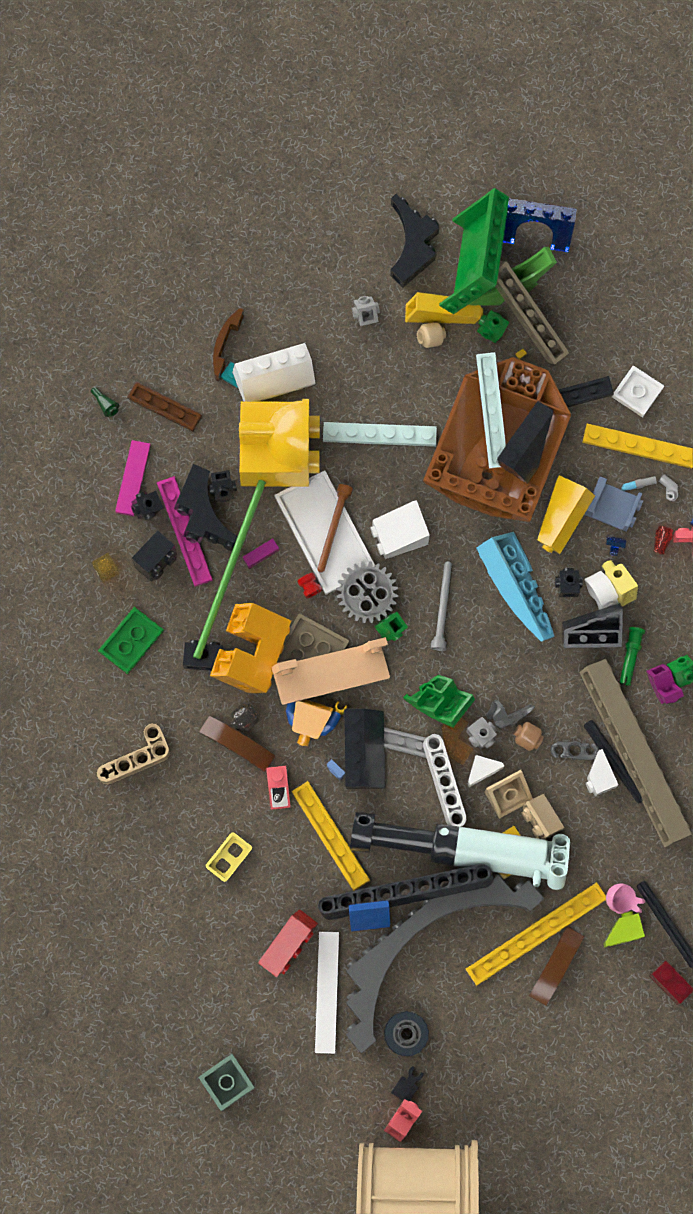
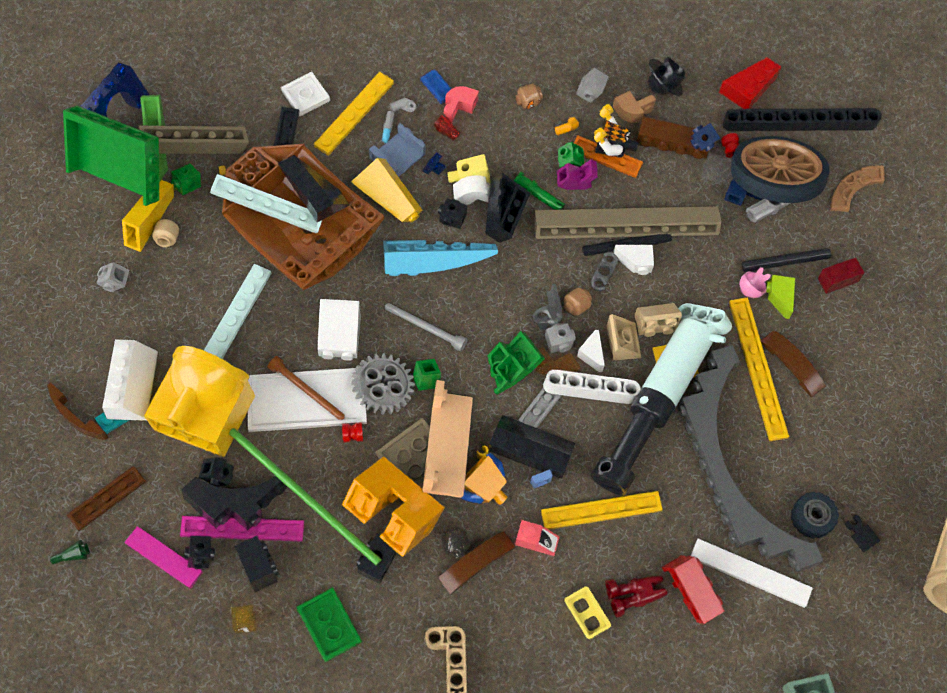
camera: 70 degrees left, 10 degrees down
magenta piece [242,538,279,569] -> none
black beam [318,864,493,920] -> none
blue tile [349,901,390,931] -> none
coral brick [384,1099,422,1142] -> none
black arch [390,194,439,288] -> none
none -> dark red piece [605,576,668,618]

